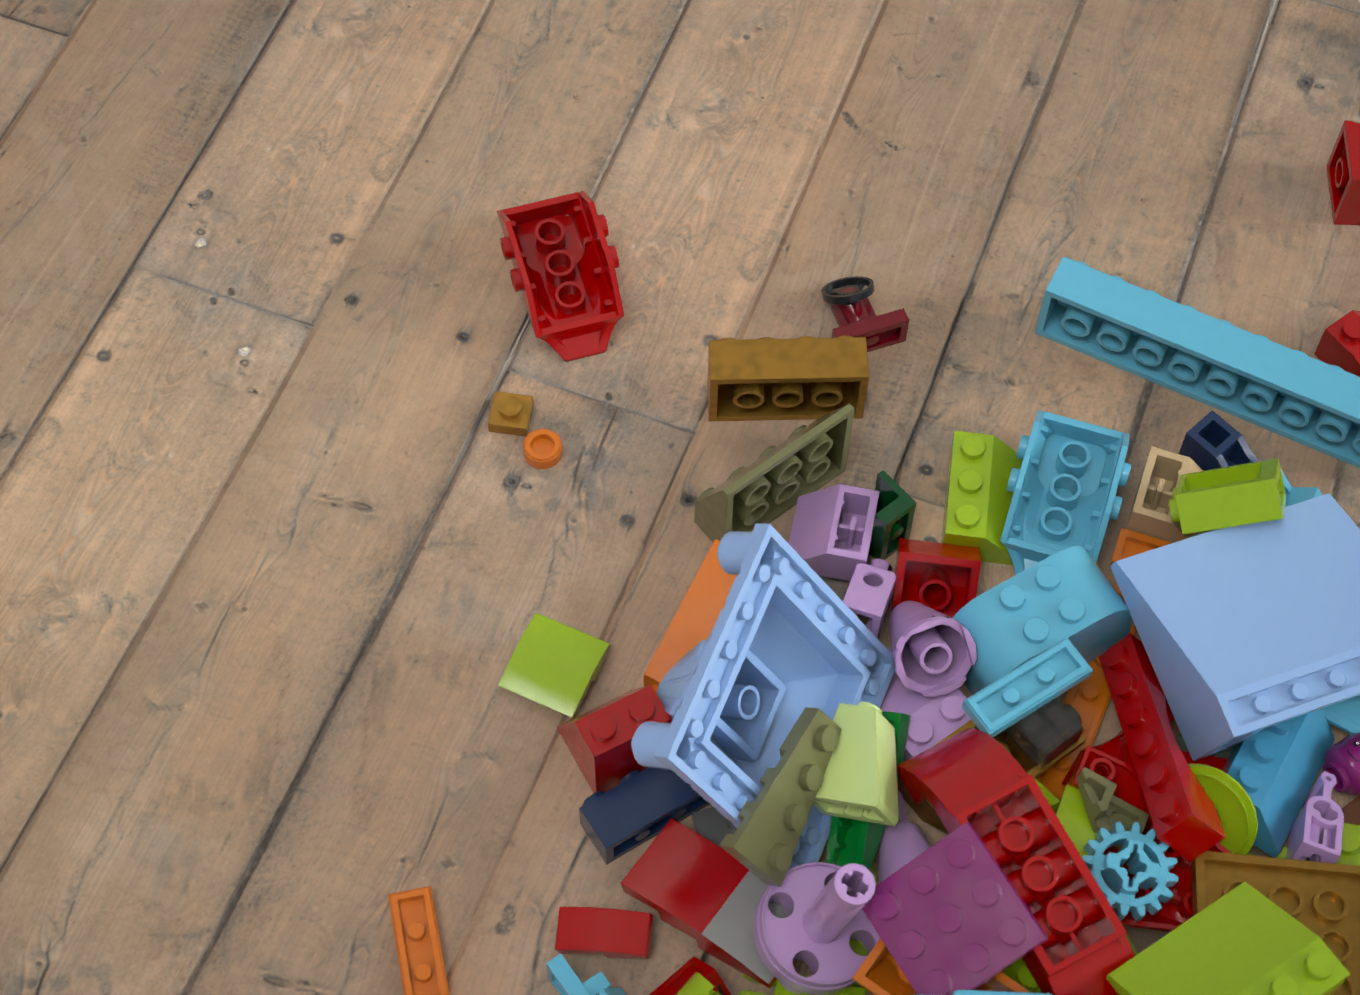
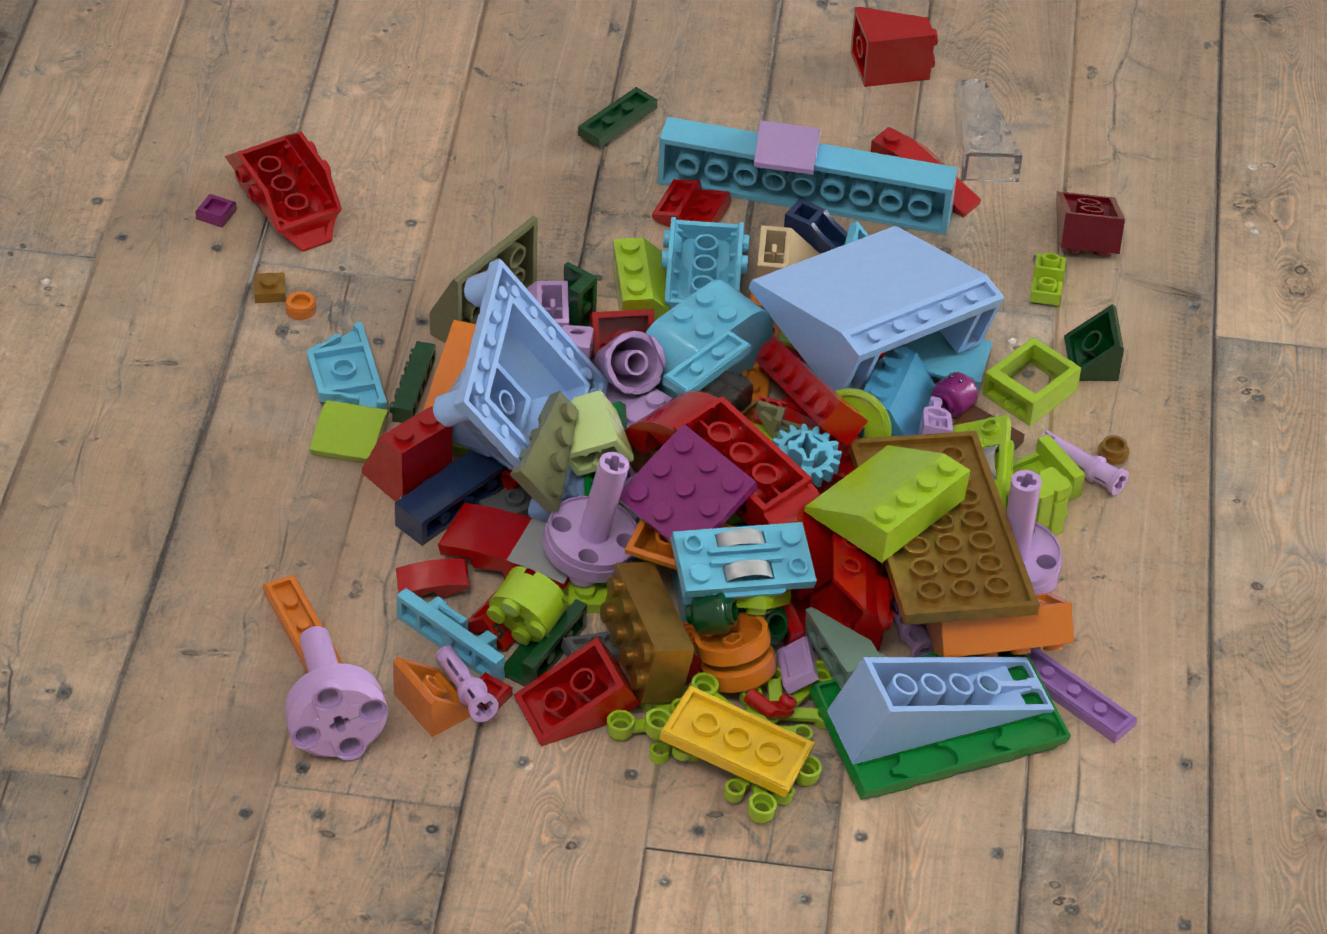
camera: 15 degrees left, 15 degrees down
pearl gold brick [707,335,869,421] -> none
dark red piece [821,276,909,352] -> none
lime window [1169,458,1286,535] -> none
none -> magenta tile [195,194,237,228]
none -> medium azure wing [306,321,387,410]
none -> dark green piece [389,341,436,423]
none -> dark green plate [578,87,658,148]
none -> red slope [652,179,732,227]
none -> lavender slope [754,120,821,175]

